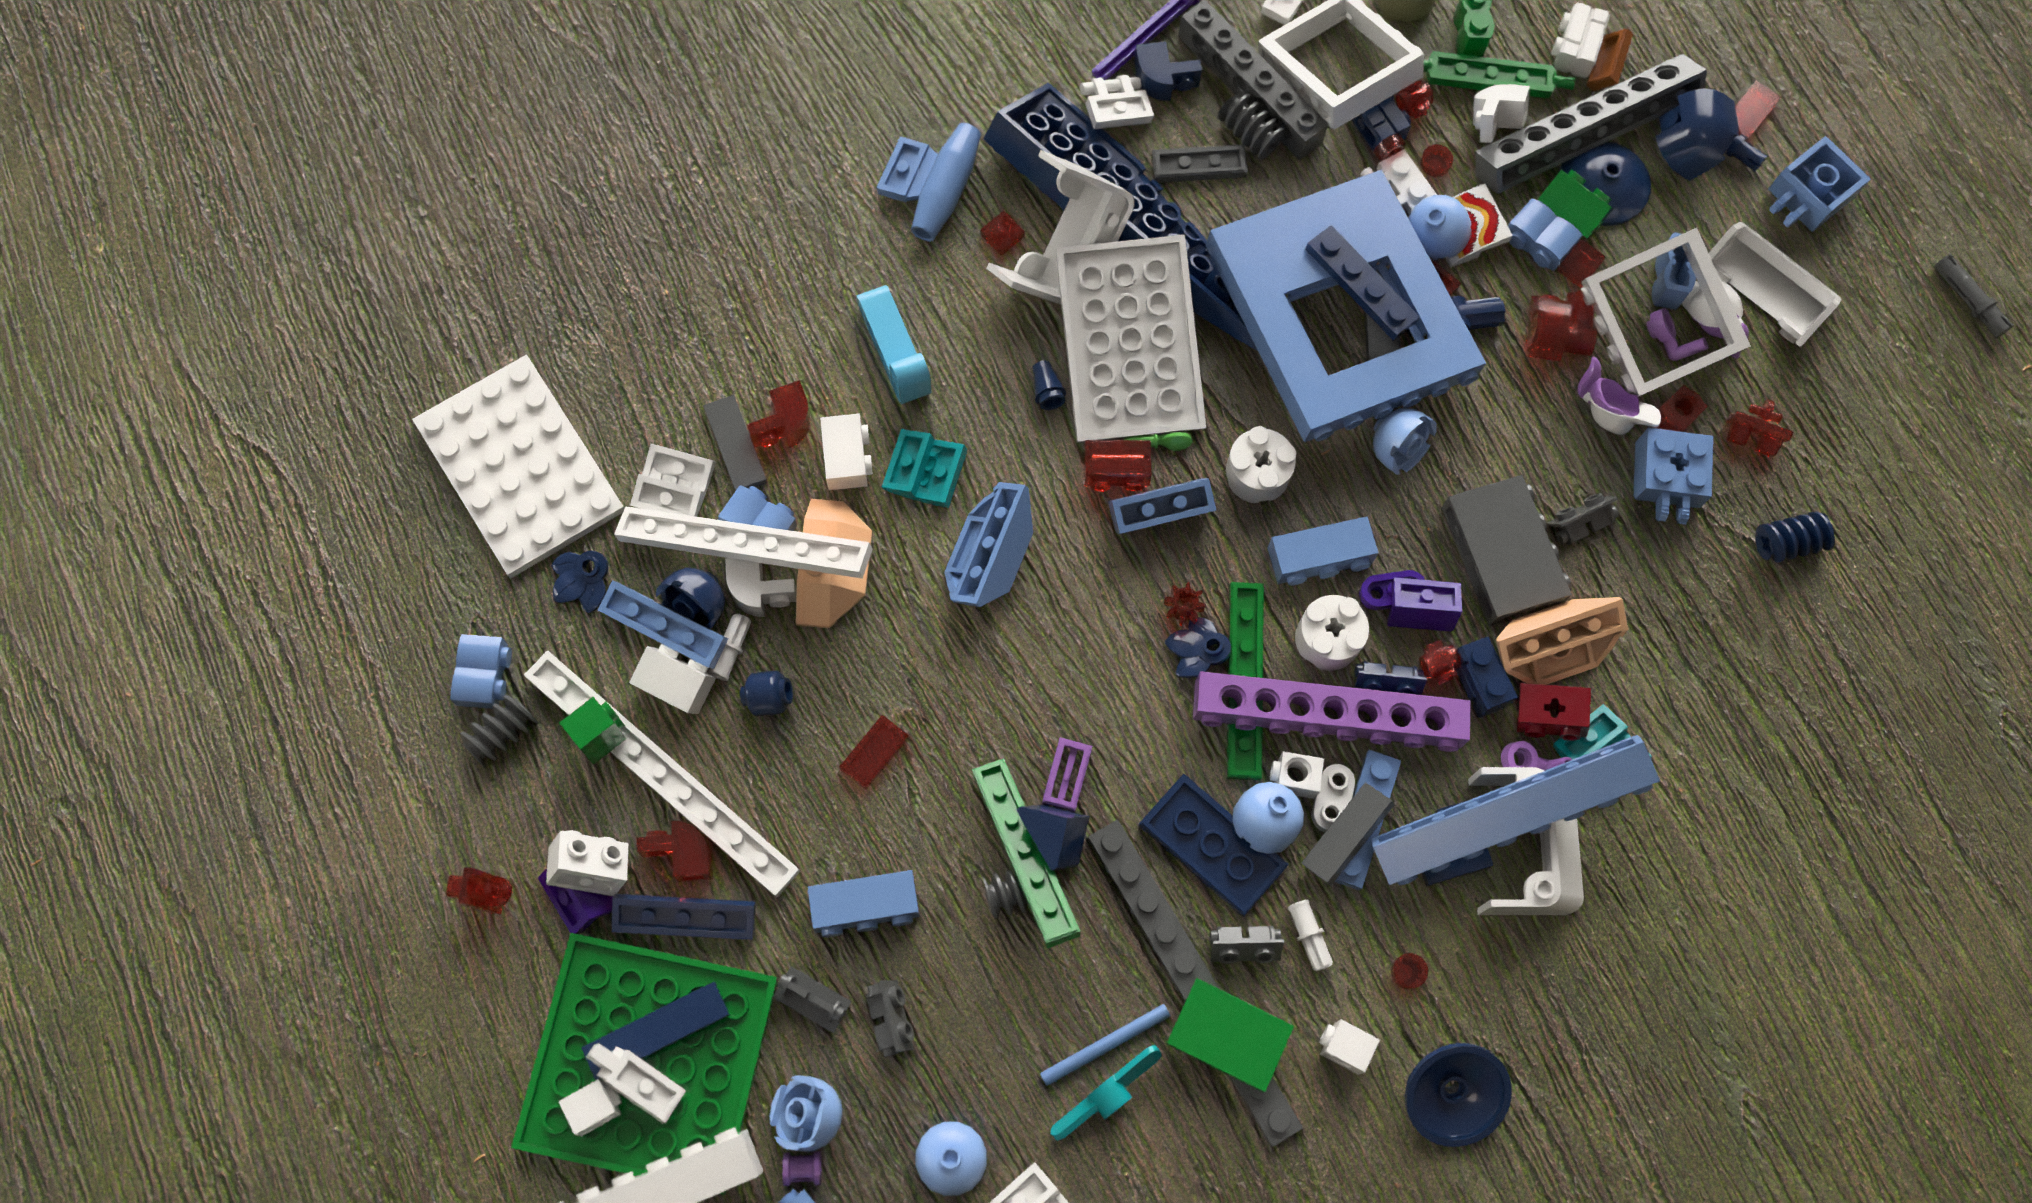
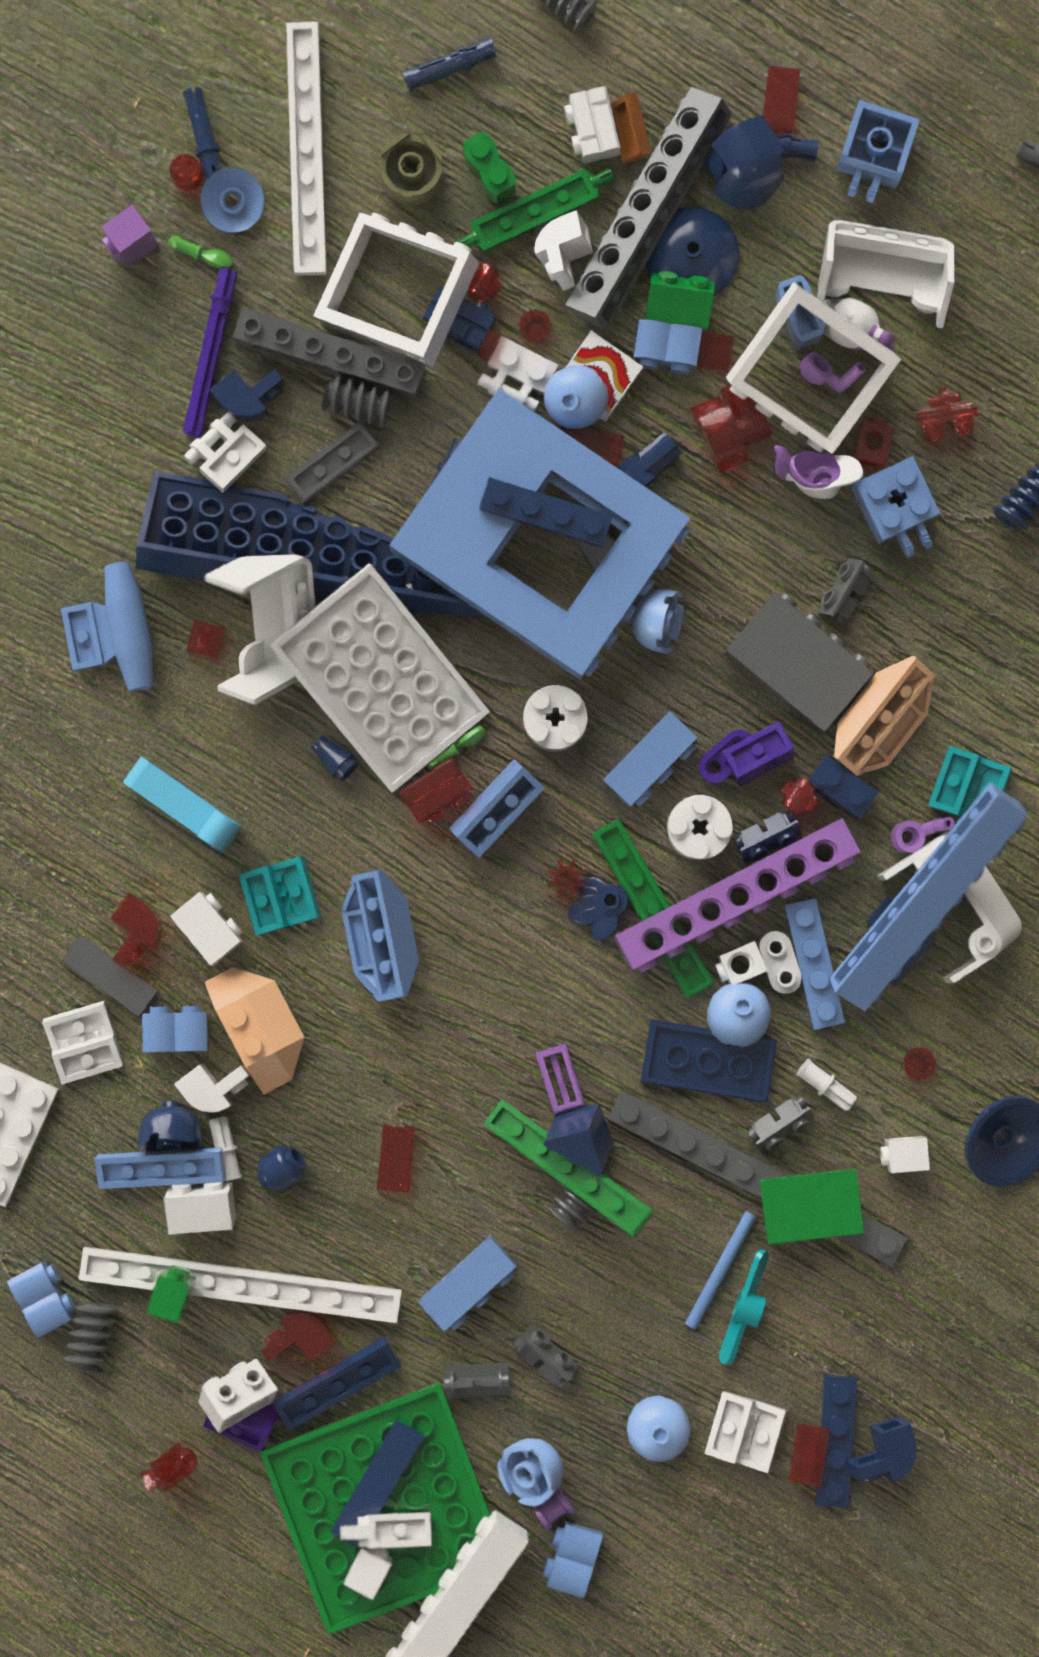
camera: 25 degrees left, 15 degrees up
dark blue plate [551,550,608,613] -> none
white plate [614,507,873,579] -> none
dark grey tile [1302,782,1395,886] -> none
dark red brick [1517,683,1591,741] -> none

